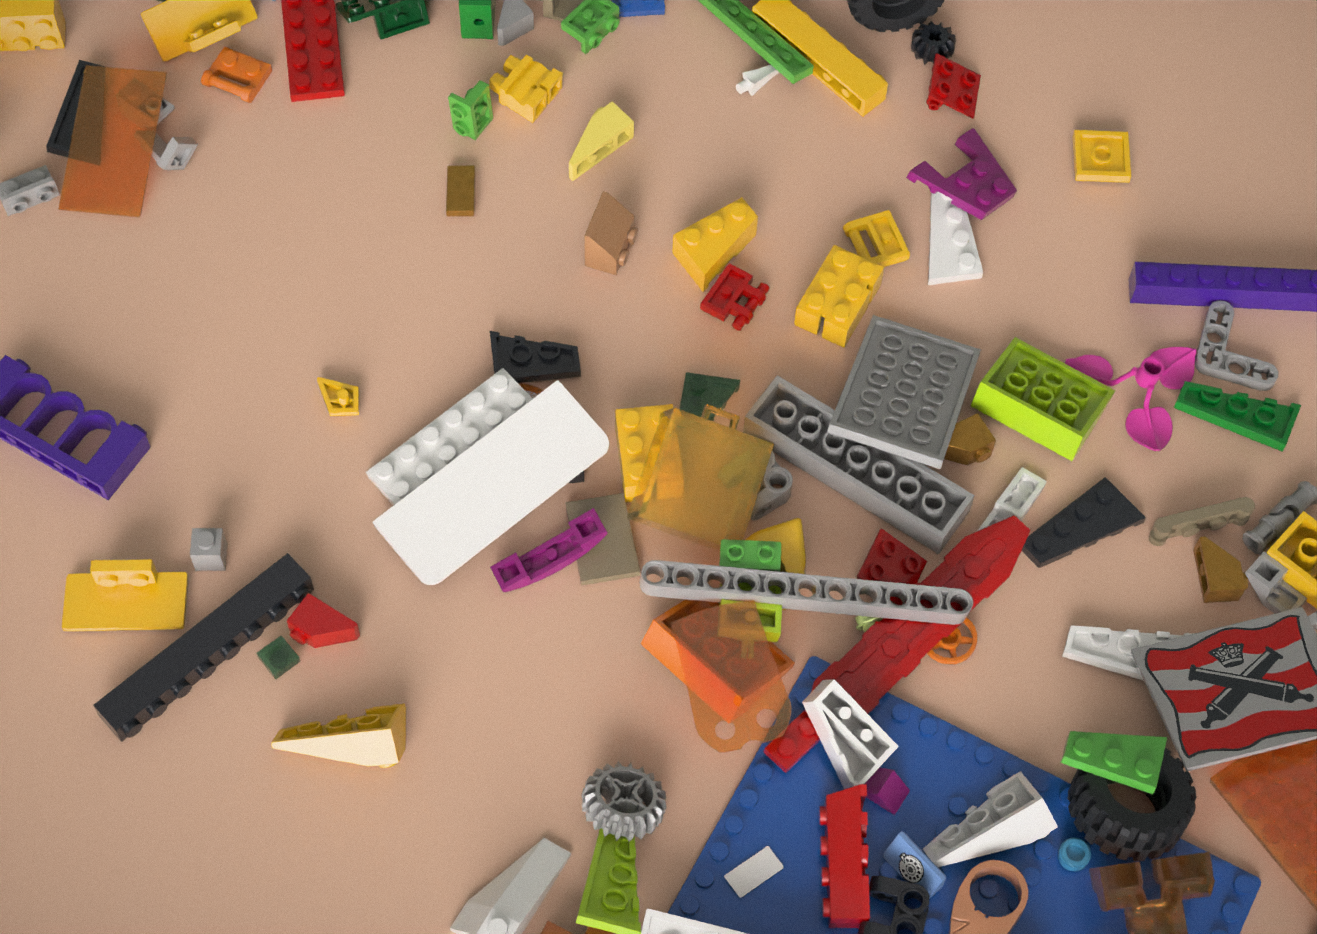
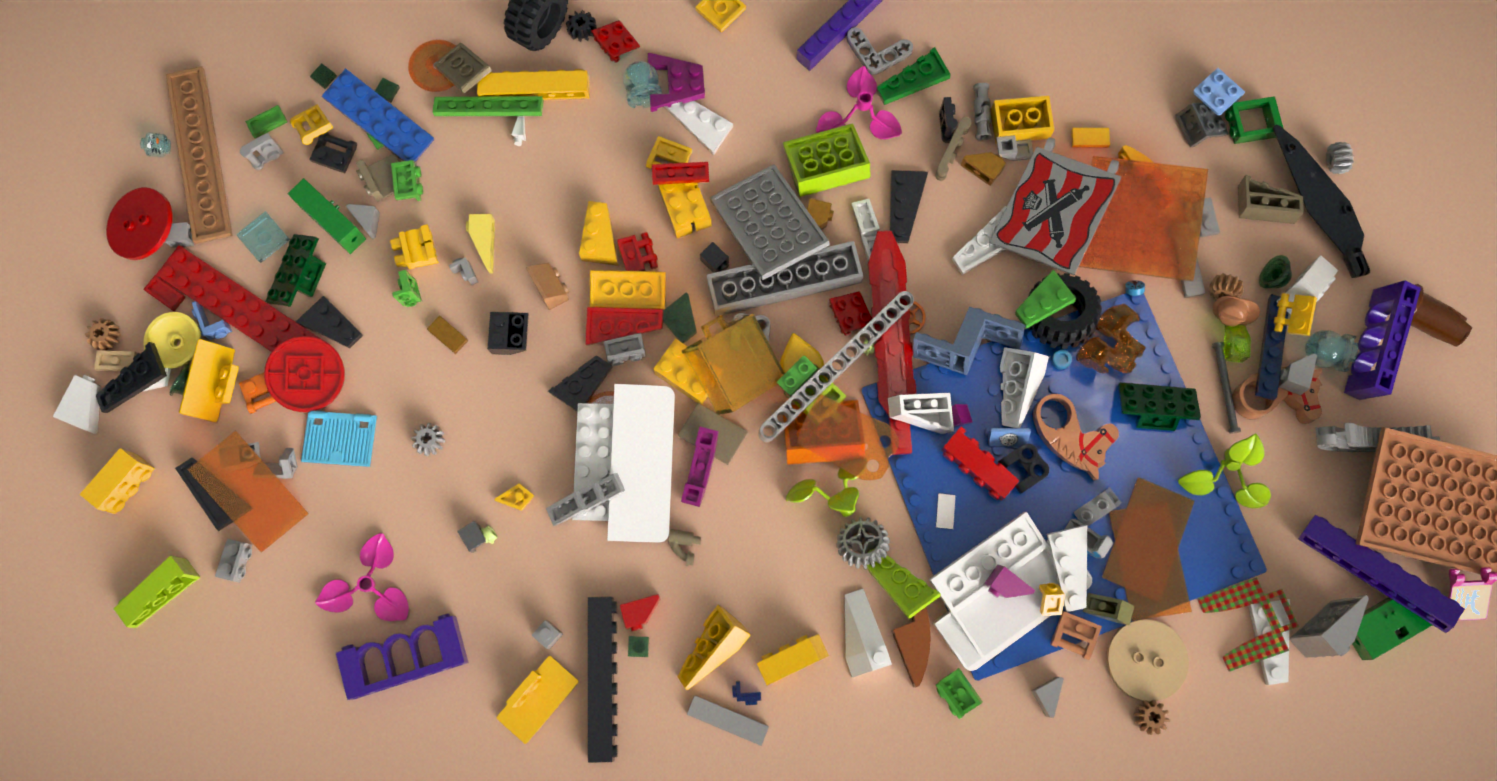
camera: 45 degrees left, 15 degrees up
none -> red plate [264,336,345,413]
none -> black wing [296,296,364,349]
none -> medium azure window [301,411,377,467]
none -> dark pink plant [315,533,409,621]
none -> light grey gear [411,423,445,456]
none -> light grey bracket [449,257,478,285]
none -> dark grey panel [457,521,486,553]
none -> yellowish green plate [481,525,498,544]
none -> black slope [487,312,529,355]
none -> light grey slope [546,473,625,526]
none -> red wing [586,307,663,345]
none -> yellow tile [590,270,666,310]
none -> light grey bracket [604,333,646,366]
none -> clear light blue tile [623,61,663,108]
none -> red plate [652,162,709,185]
none -> dark tan plant [669,529,701,566]
none -> light grey tile [687,695,769,746]
none -> black brick [700,242,729,273]
none -> clear blue bracket [732,681,761,705]
none -> yellow wedge [757,634,829,685]
none -> lime plant [786,459,868,517]
none -> sand blue bracket [913,307,1025,375]
none -> black plate [939,97,958,143]
none -> dark azure tile [1125,280,1145,296]

